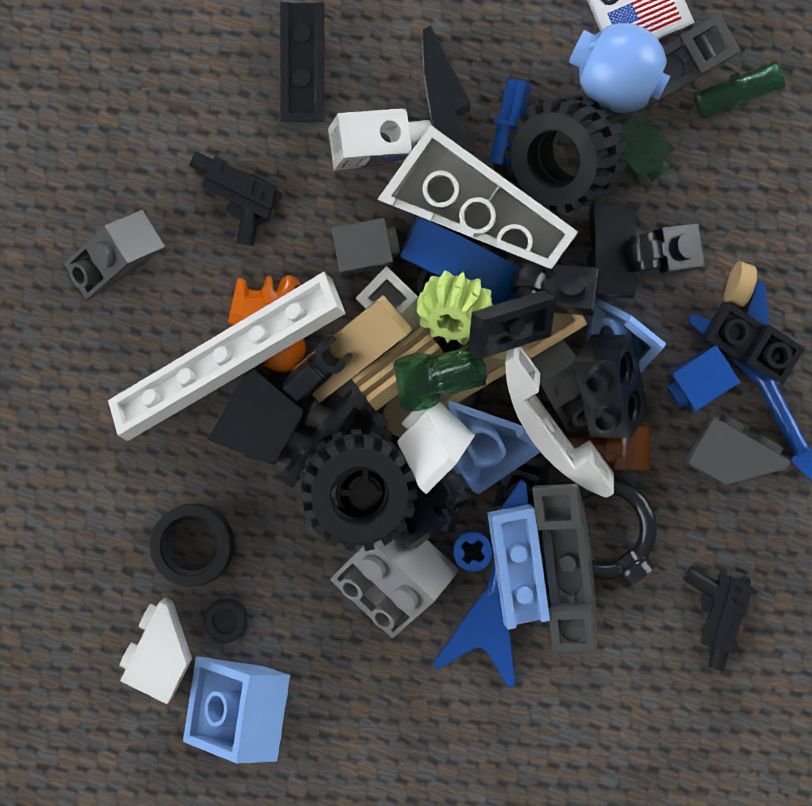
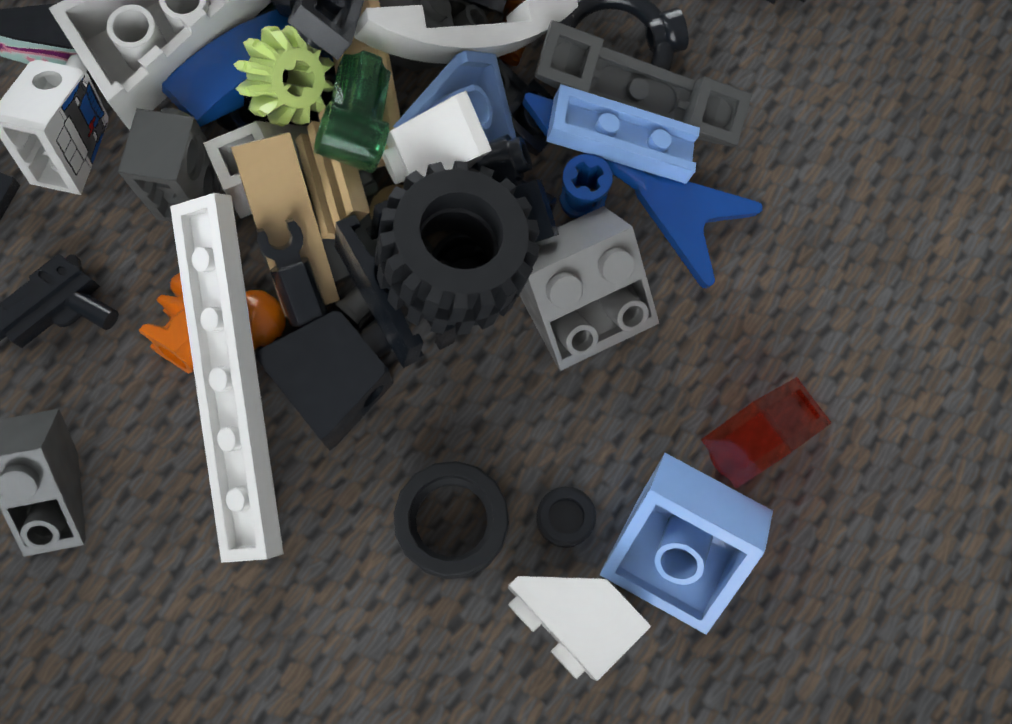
camera: 75 degrees left, 15 degrees down
none -> clear red slope [701,377,831,489]

